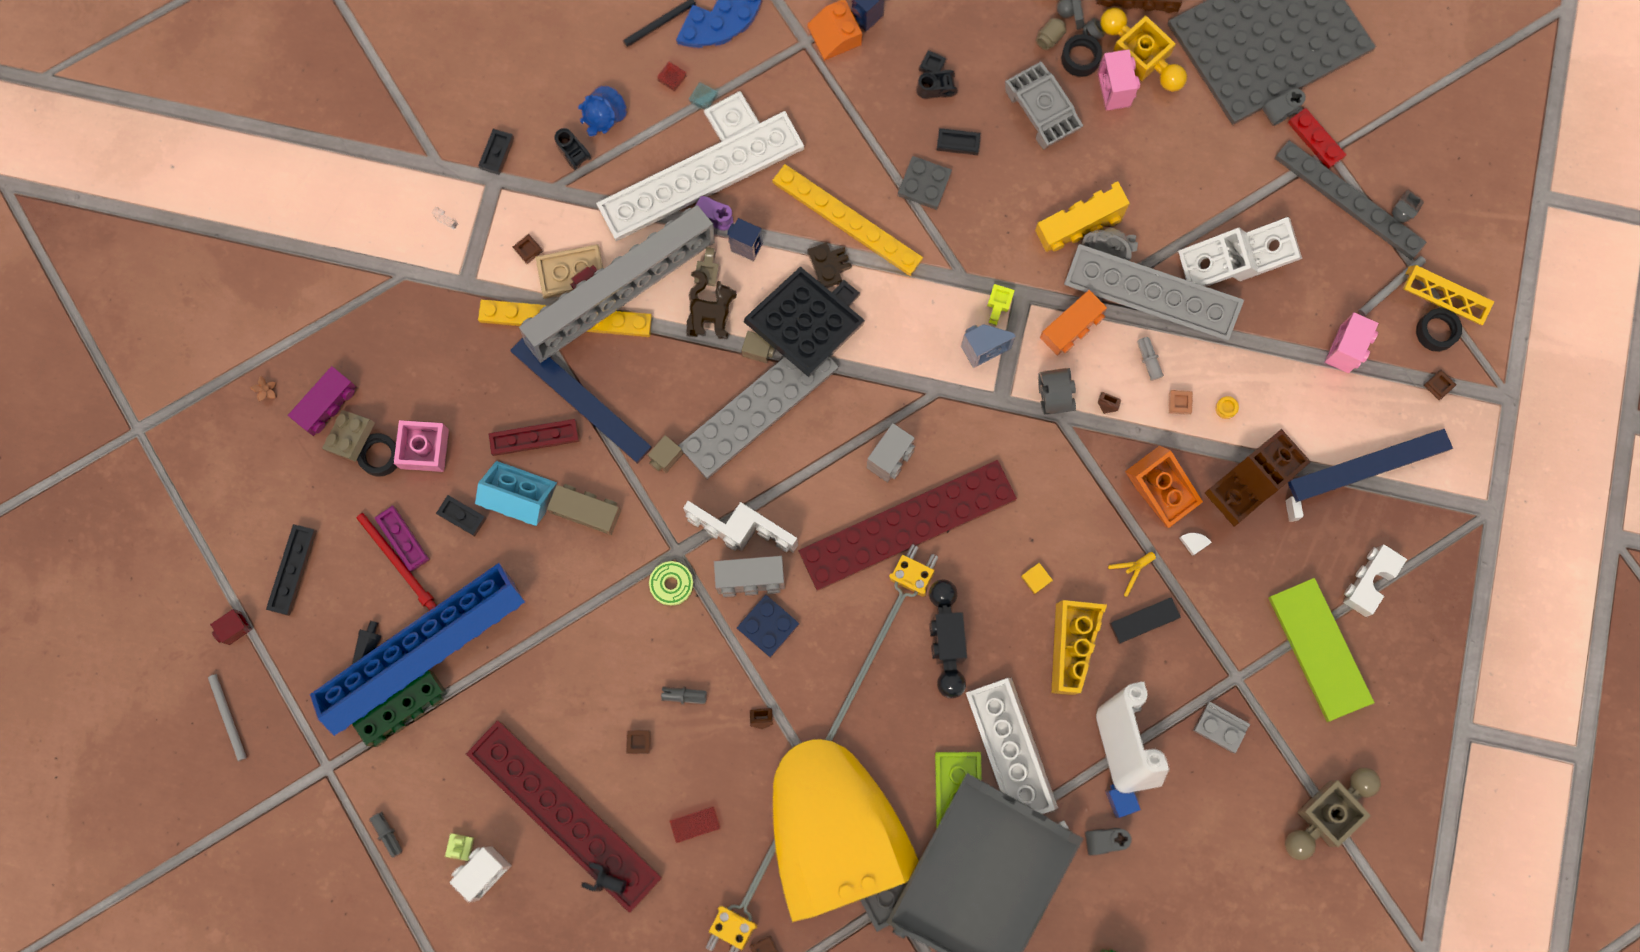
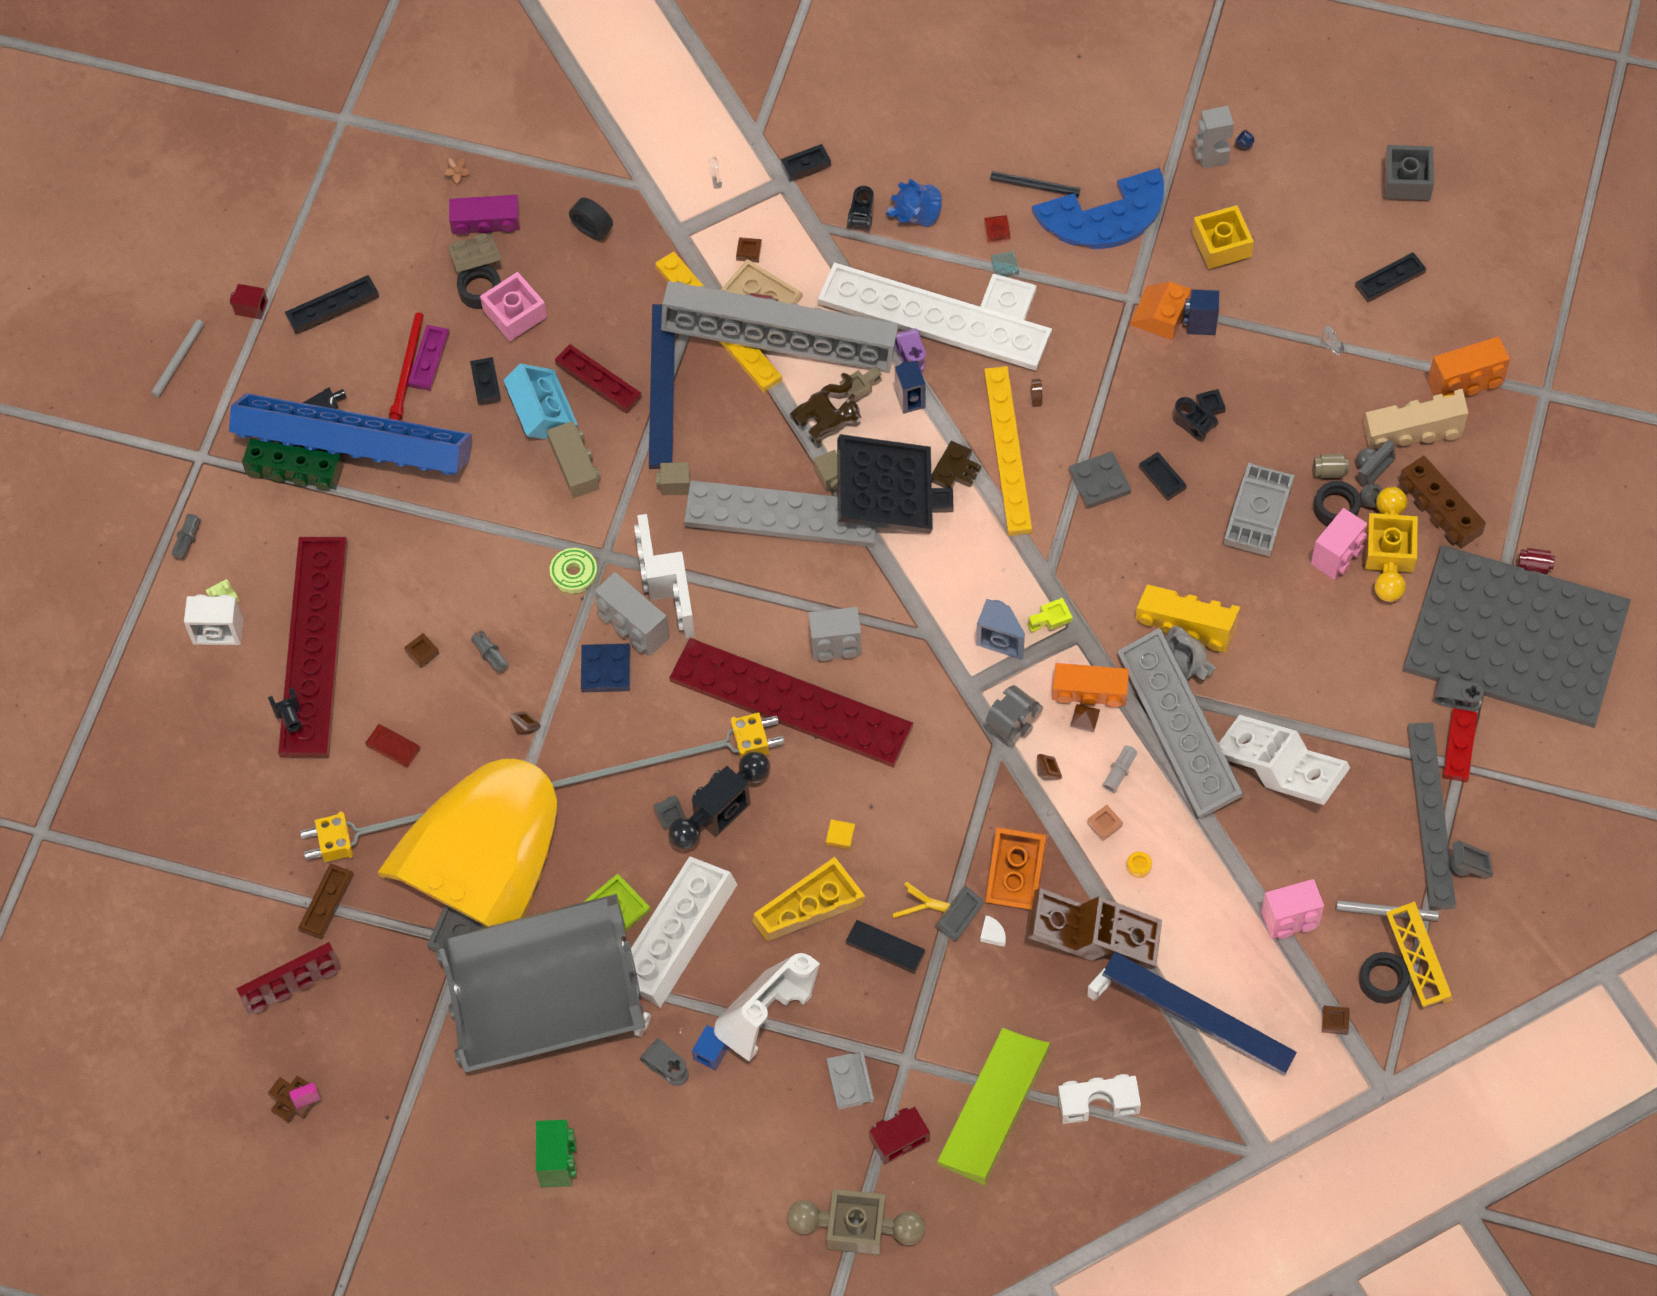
camera: 50 degrees right, 15 degrees down
none -> black tyre [568,197,613,240]
none -> dark grey tile [653,795,685,830]
none -> dark red brick [869,1106,930,1165]
none -> dark grey tile [935,886,985,941]
none -> reddish brown tile [1031,379,1042,407]
none -> reddish brown slope [1070,704,1100,732]

